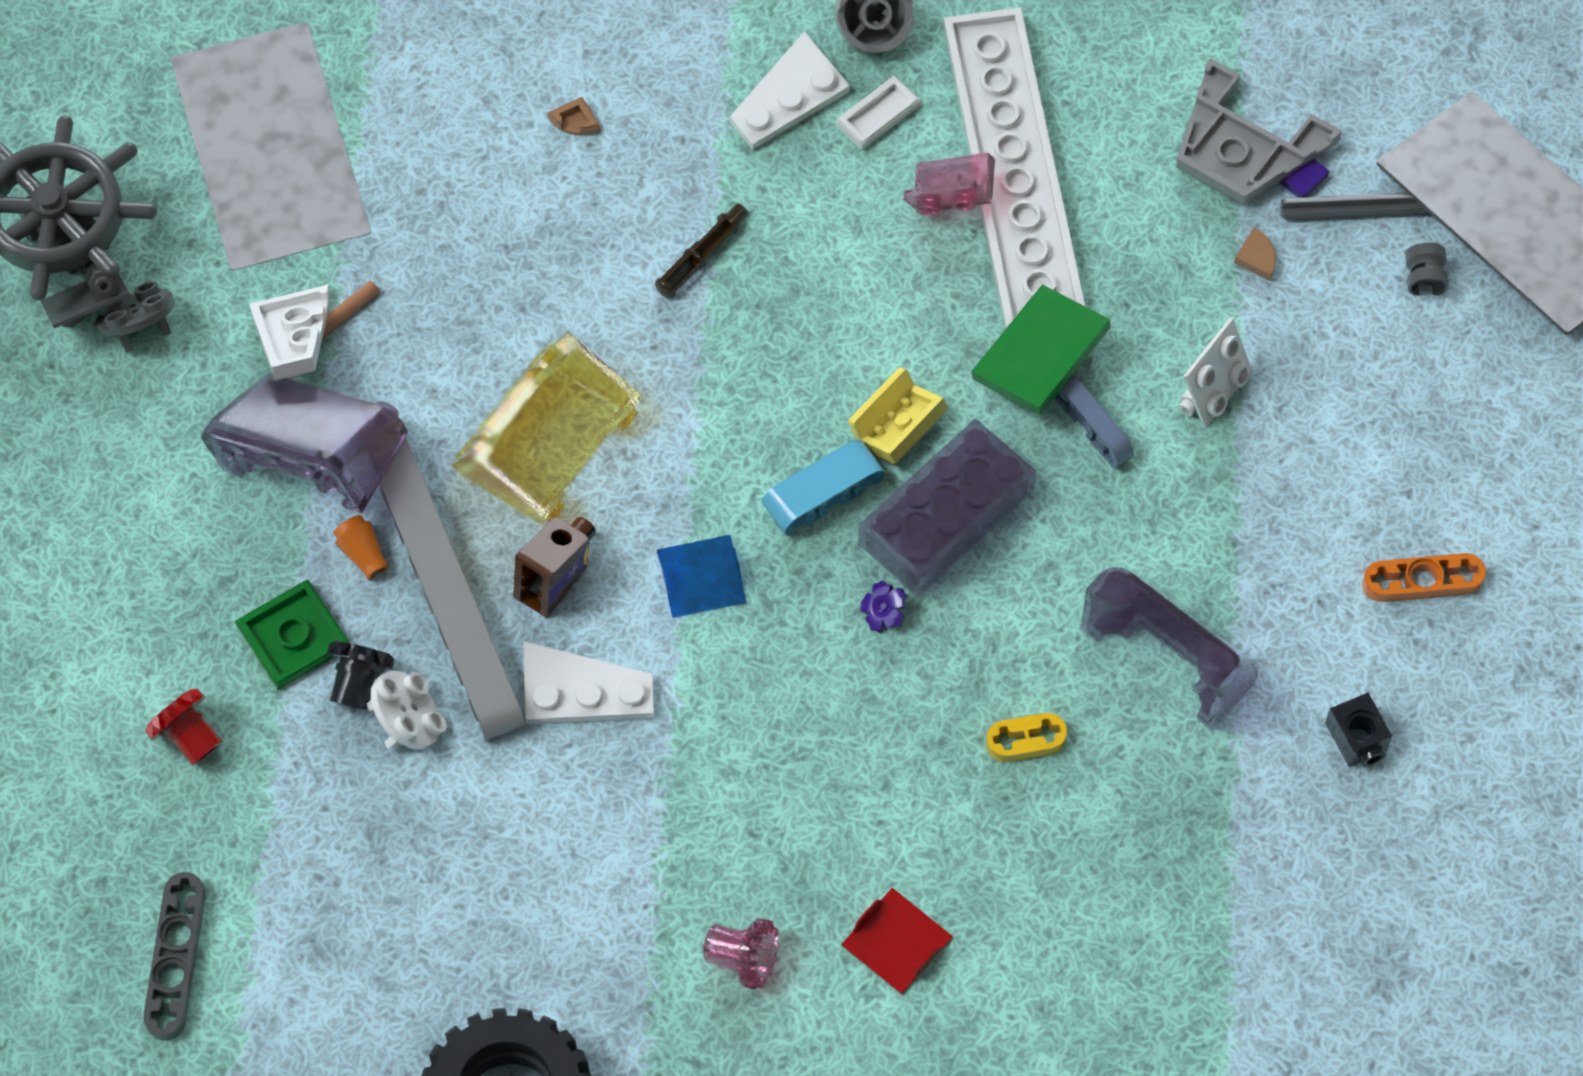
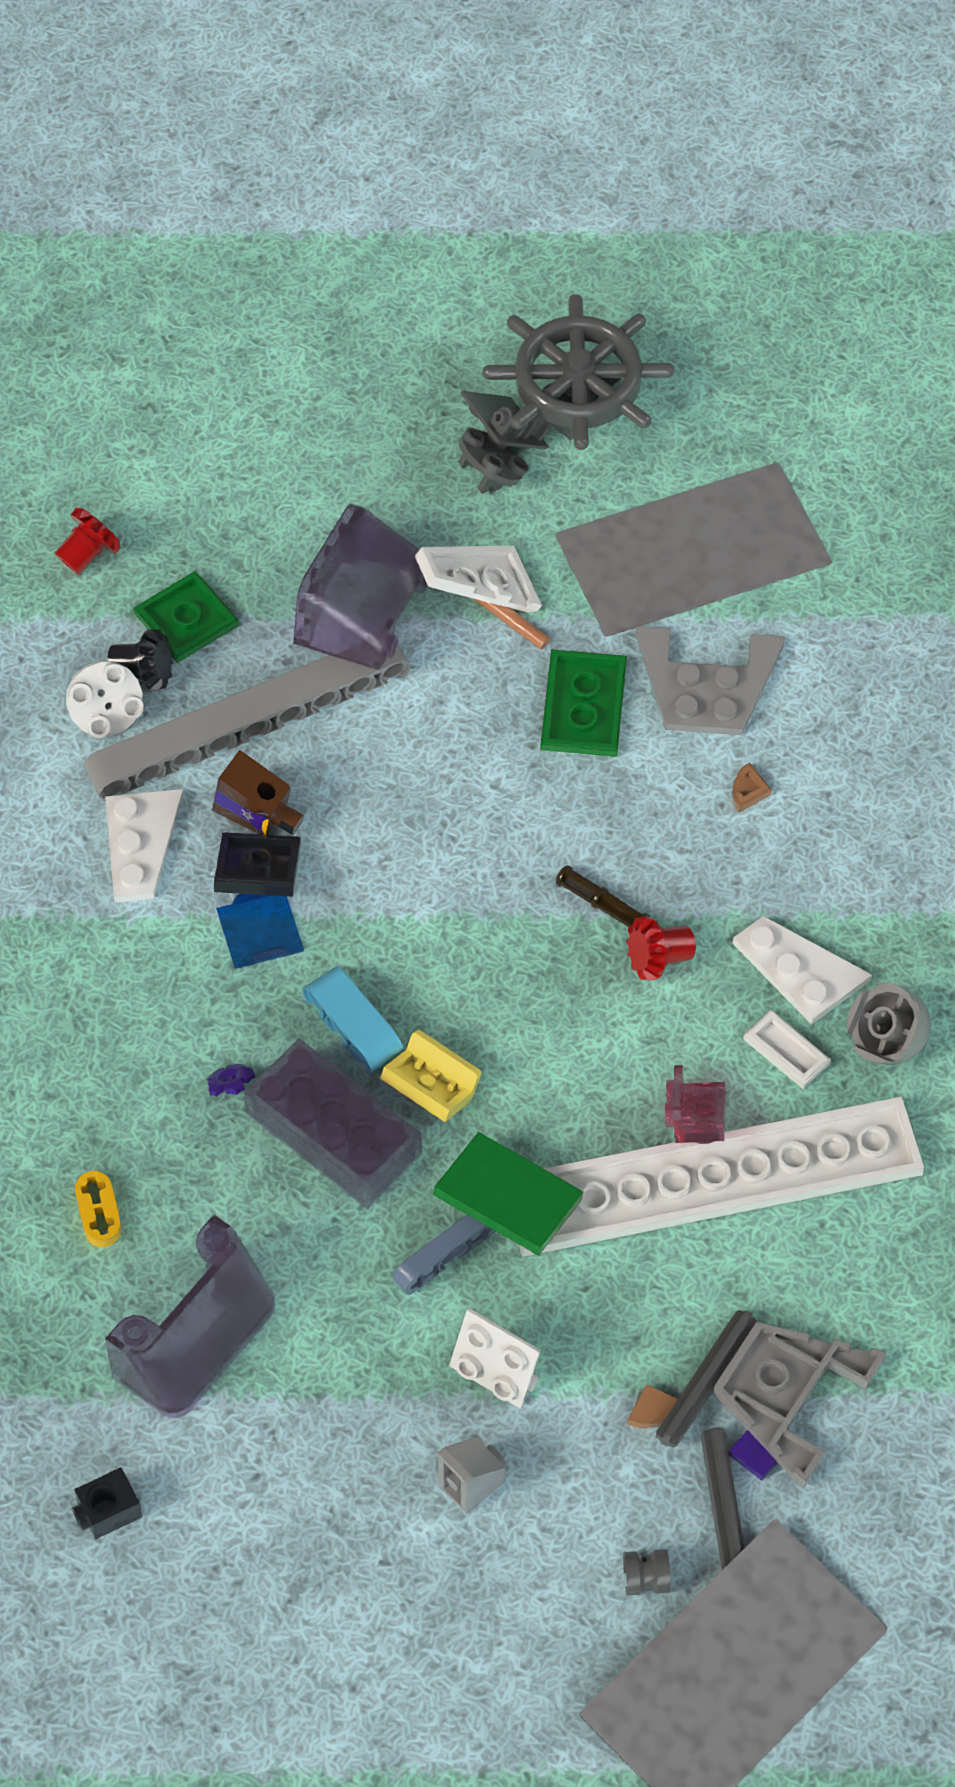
camera: 85 degrees right, 5 degrees down
orange cone [333,515,389,580] -> none
clear yellow windscreen [450,331,643,523] -> none
orange beam [1362,553,1486,602] -> none
none -> black tile [214,832,301,897]
none -> light grey slope [438,1437,506,1514]
none -> green tile [540,649,627,757]
none -> red gear [626,917,696,981]
none -> light grey wing [636,626,785,735]
none -> dark grey axle [656,1310,757,1448]

